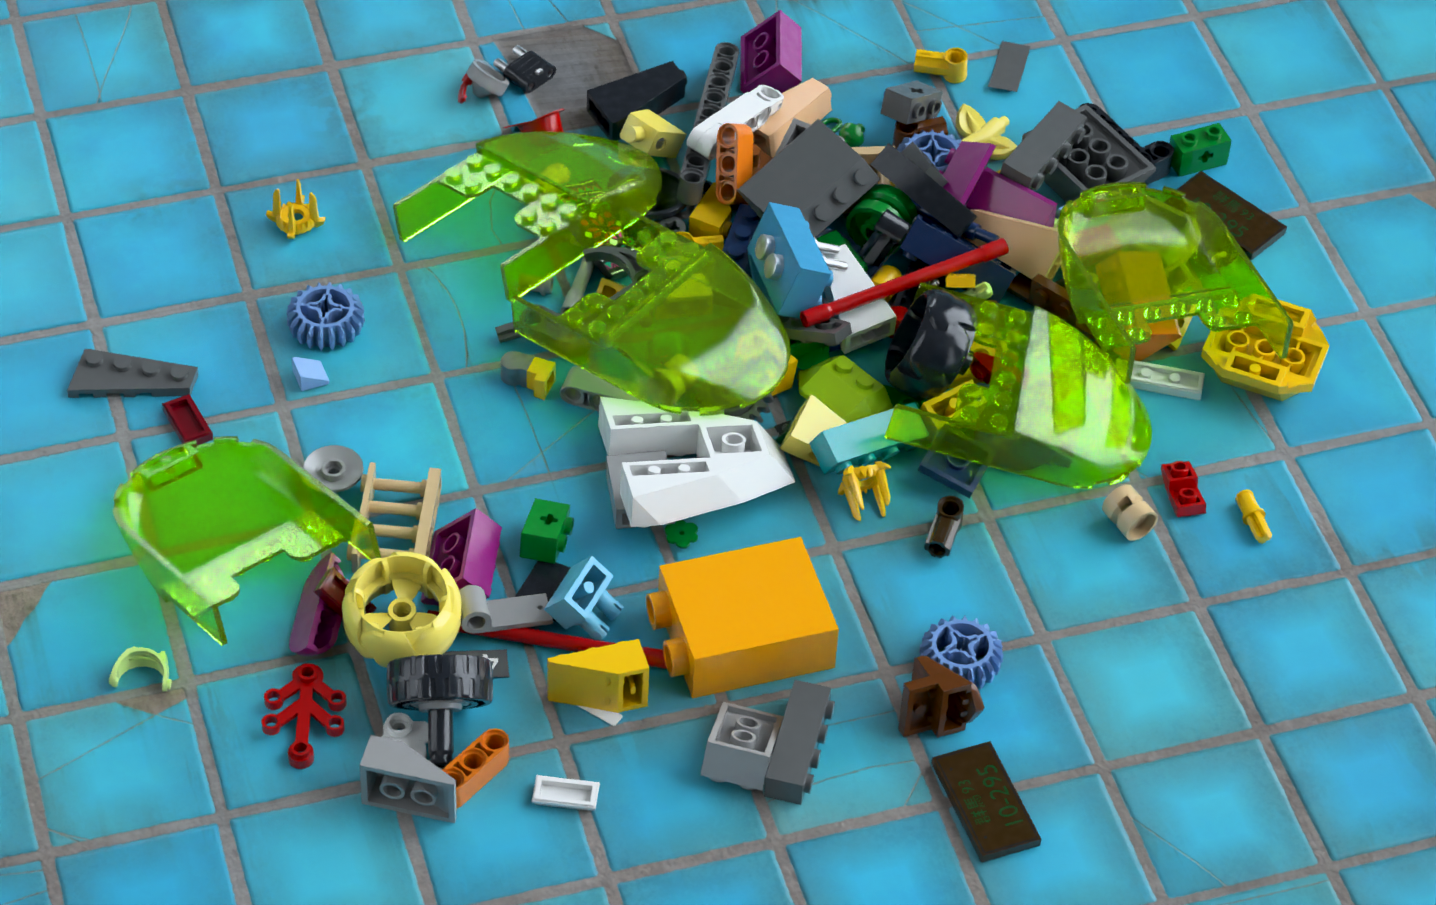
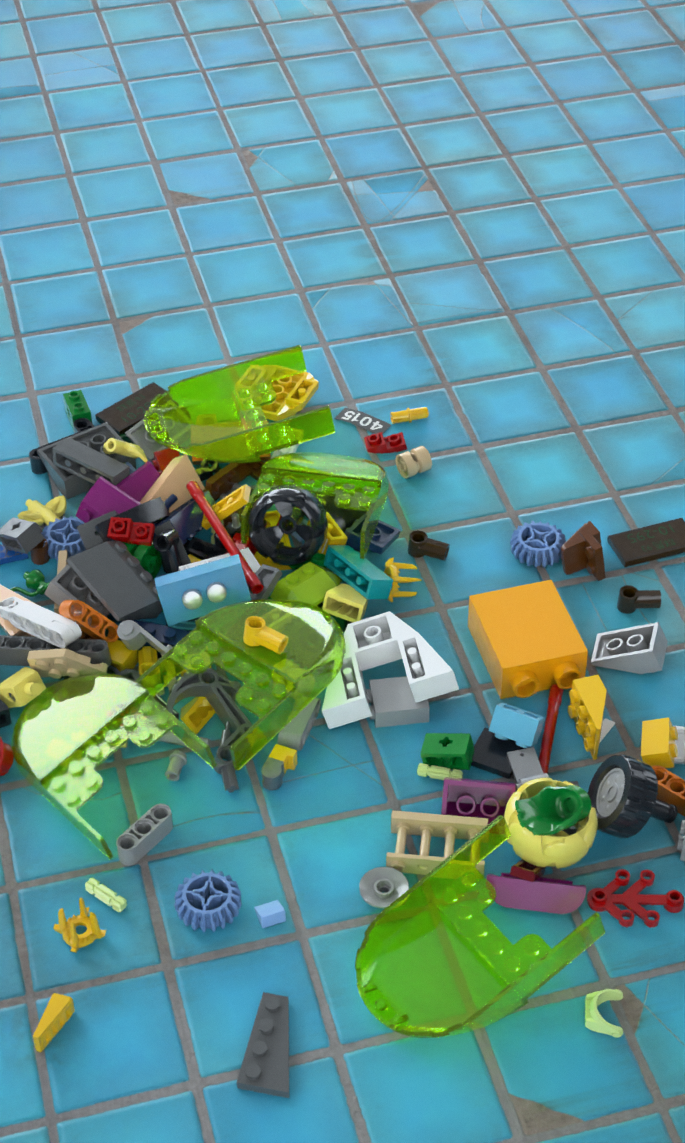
camera: 85 degrees left, 5 degrees down
dark red tile [162,394,213,450] -> none
white plate [381,712,428,758] -> none
dark grey brick [764,680,835,805] -> none
none -> tan wing [27,648,108,679]
none -> yellow slope [33,993,75,1052]
none -> yellowish green axle [85,878,127,912]
none -> light yellow plant [103,438,148,462]
none -> red slope [107,517,155,546]
none -> light grey beam [116,804,173,865]
none -> light grey door [117,620,180,667]
none -> yellow piece [243,616,289,654]
none -> dark grey sticker [334,407,391,434]
none -> yellowish green axle [417,763,463,780]
none -> green hair [515,785,591,836]
none -> dark brown piece [617,585,661,614]
none -> yellow brick [641,718,678,768]

